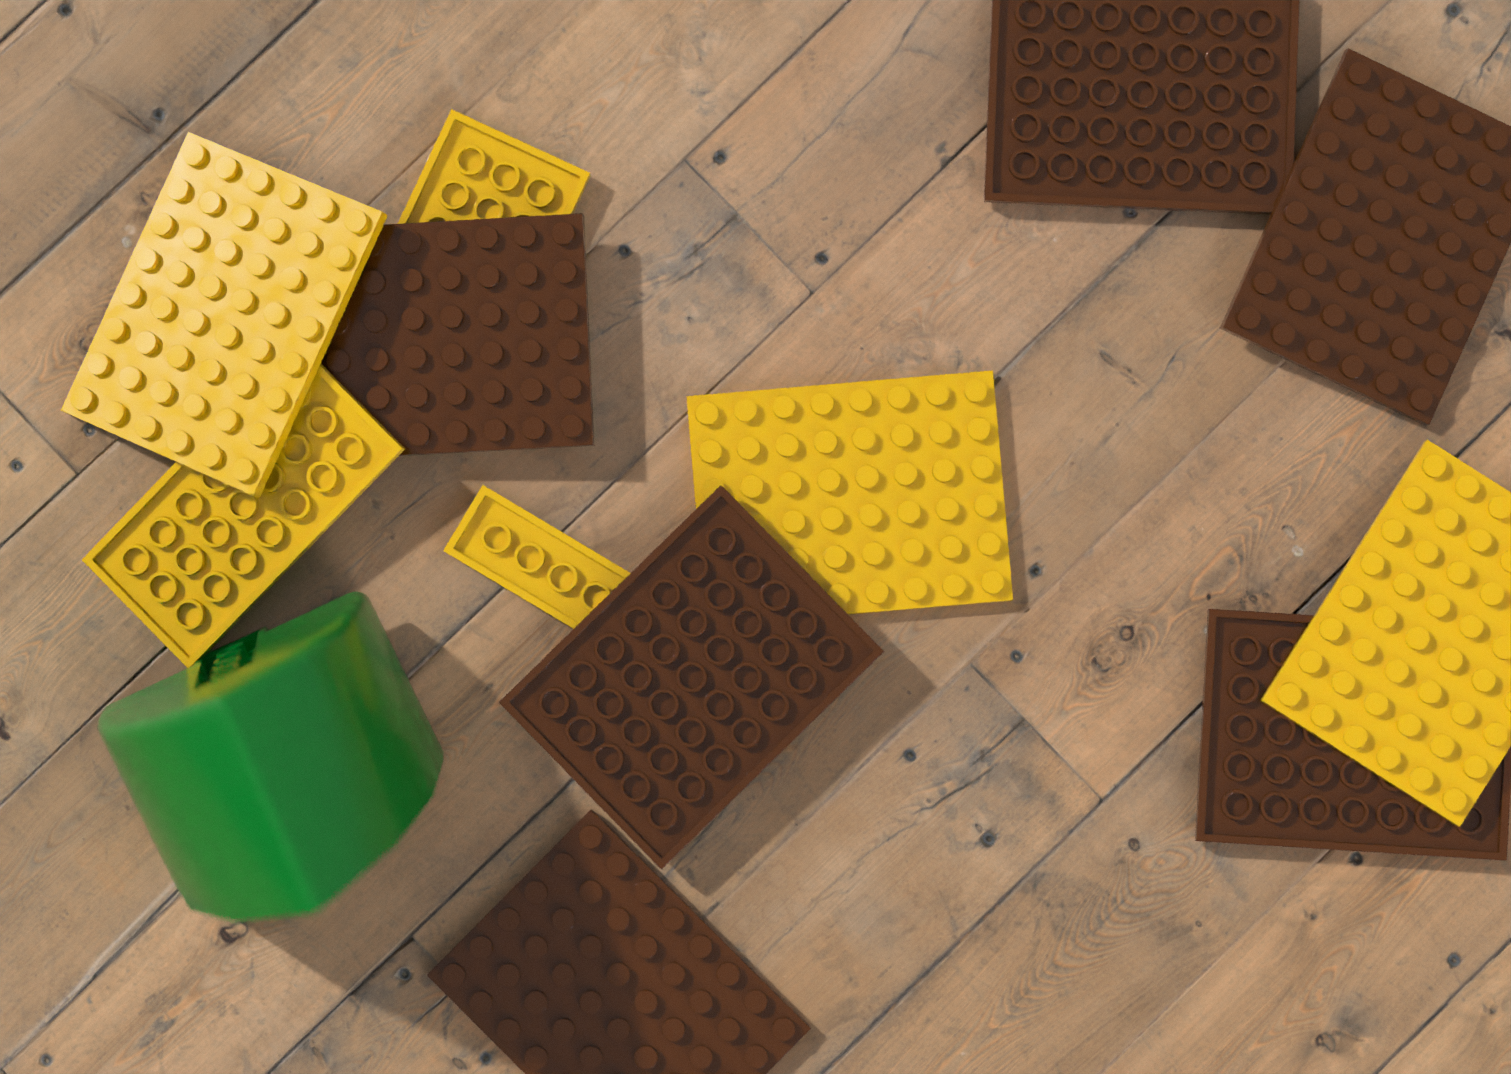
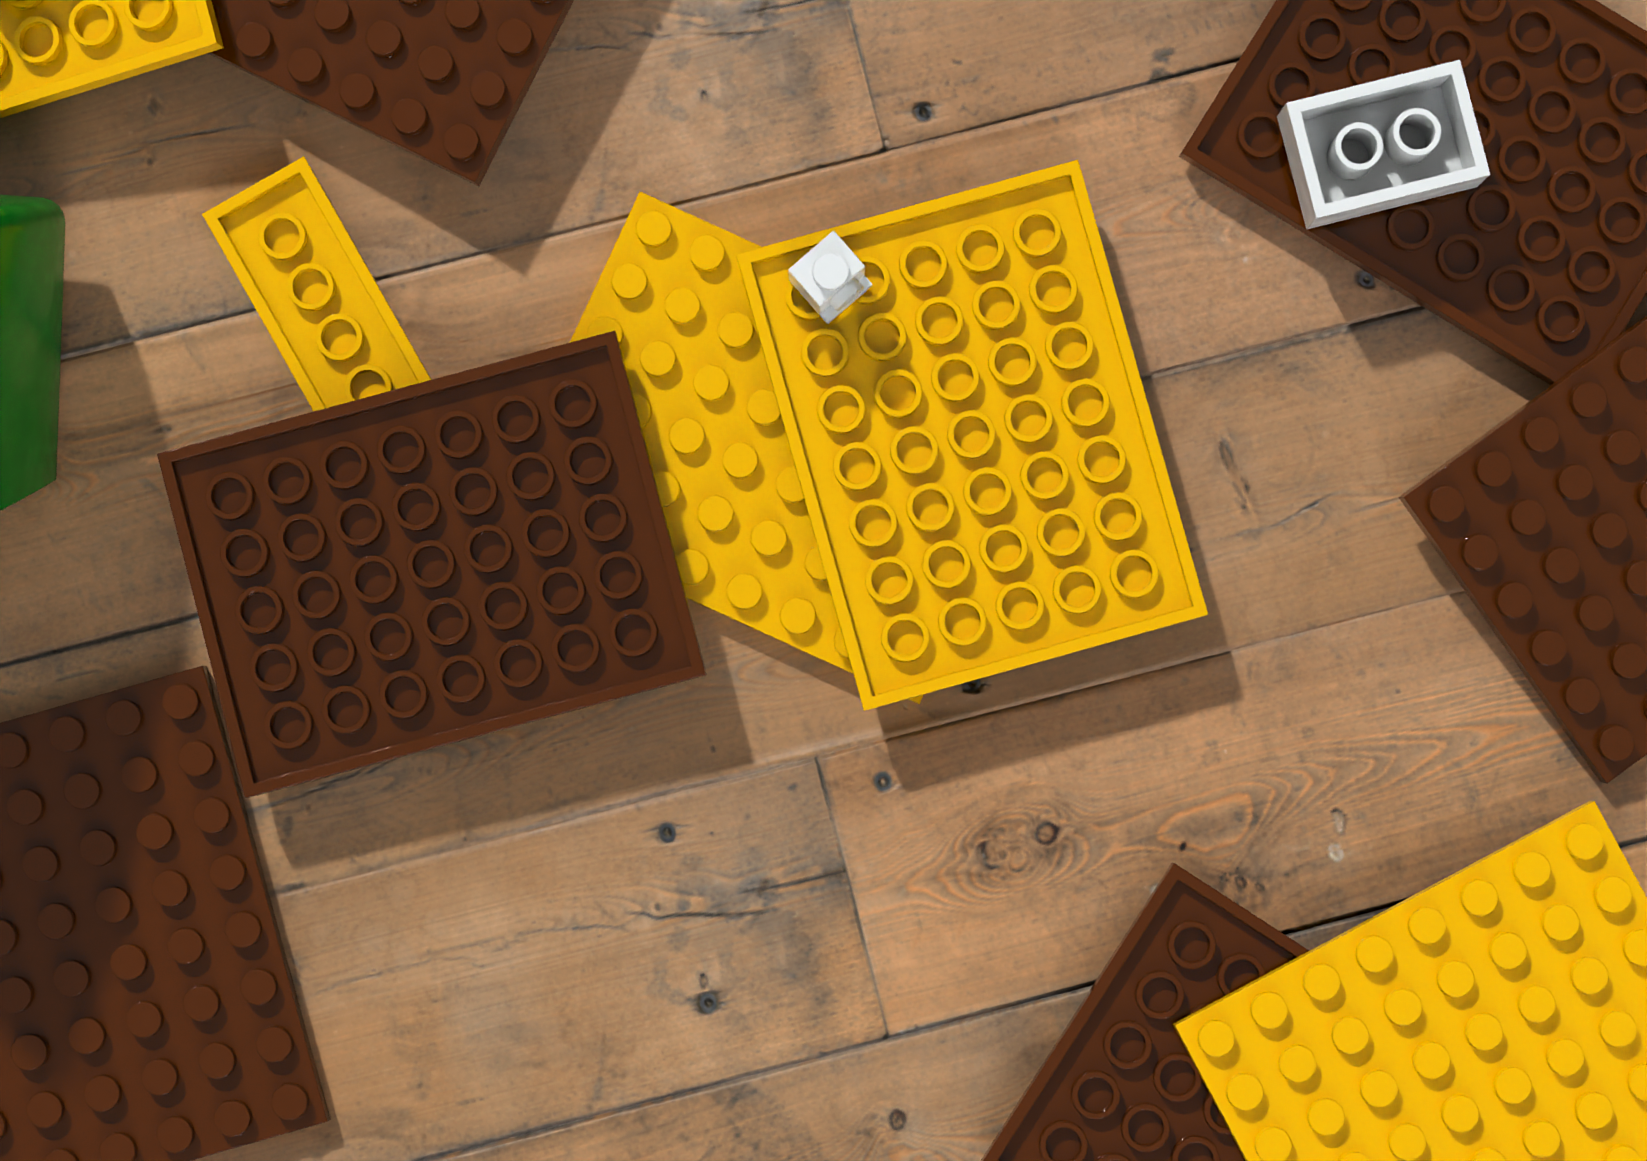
camera: 25 degrees right, 0 degrees up
none -> yellow plate [736,160,1208,711]
none -> white brick [788,230,873,324]
none -> white brick [1277,60,1490,230]

